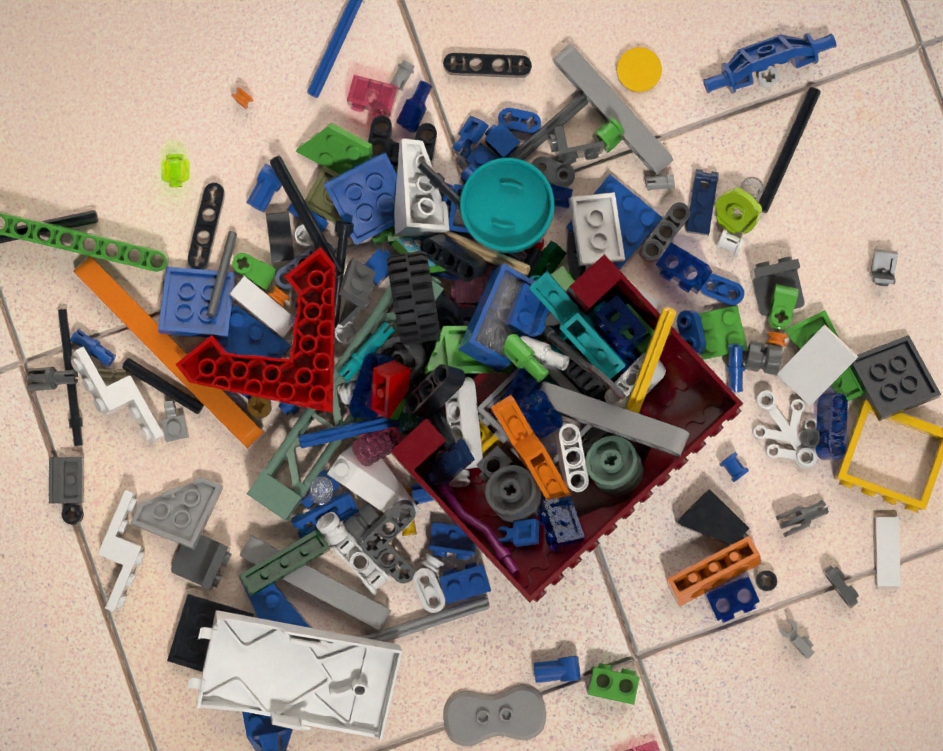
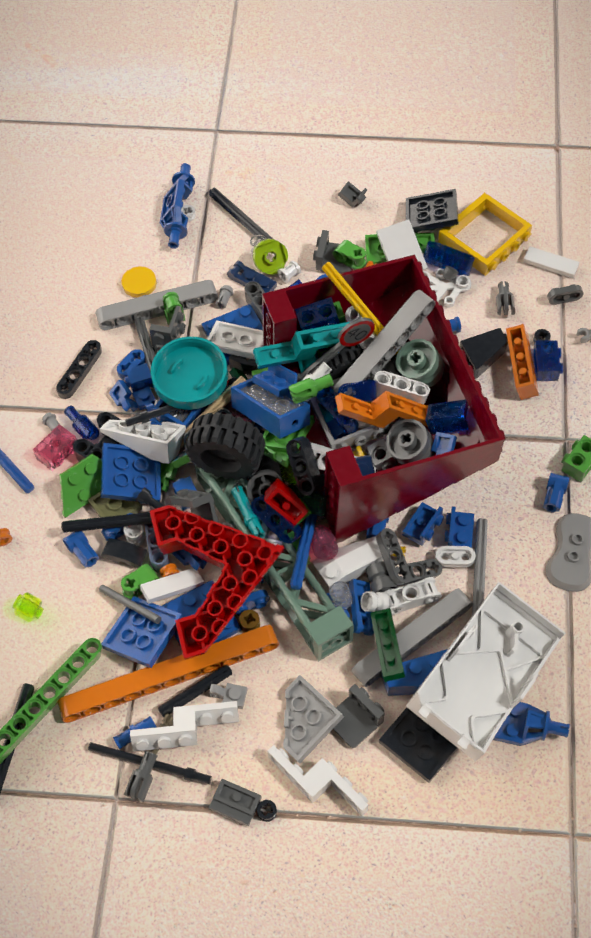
camera: 65 degrees left, 25 degrees down
black beam [188,183,225,270] -> none
white bush [421,553,444,573] -> none

